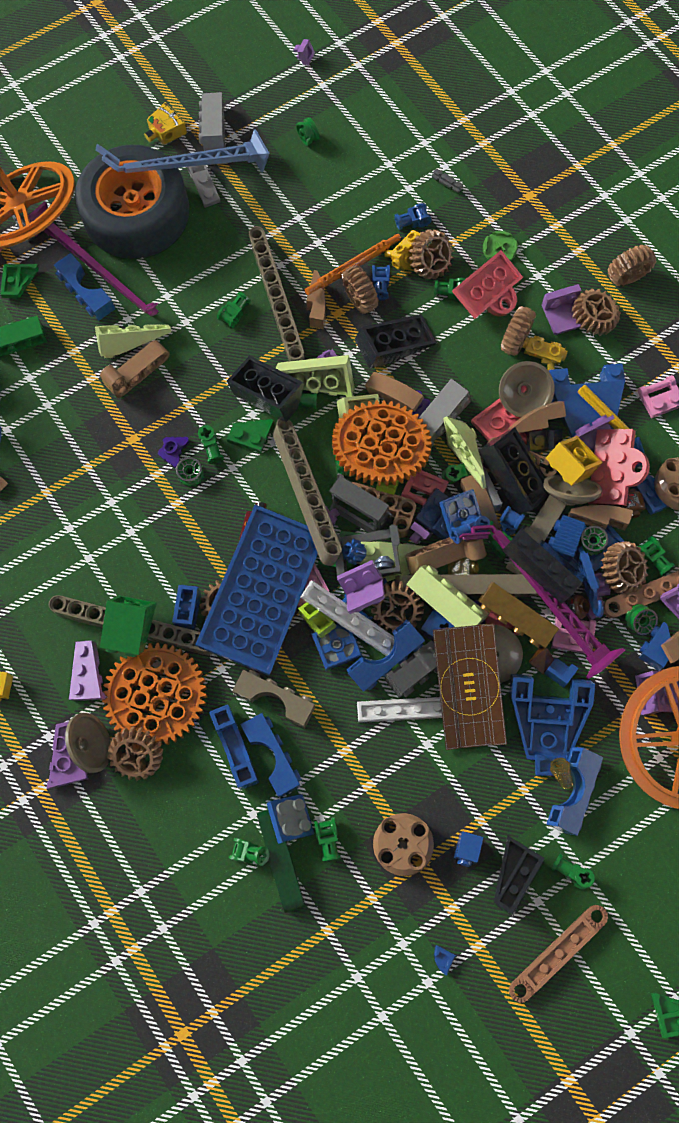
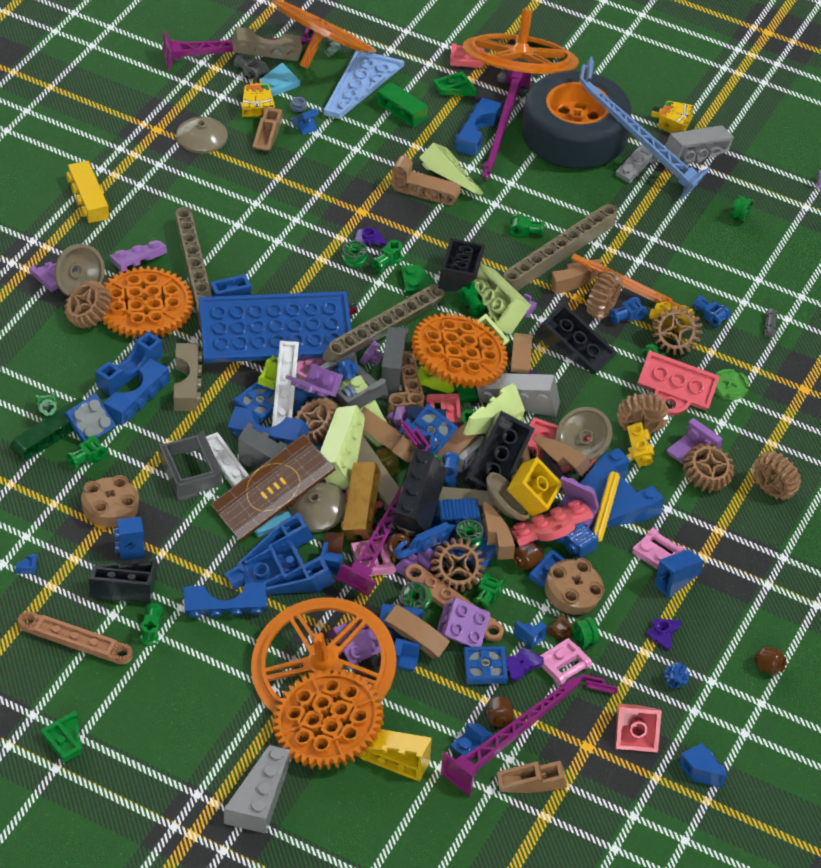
camera: 55 degrees right, 25 degrees down
green slope [100,595,157,657] -> none
clear yellow cone [550,758,573,789] -> none
none -> dark grey piece [158,430,222,501]

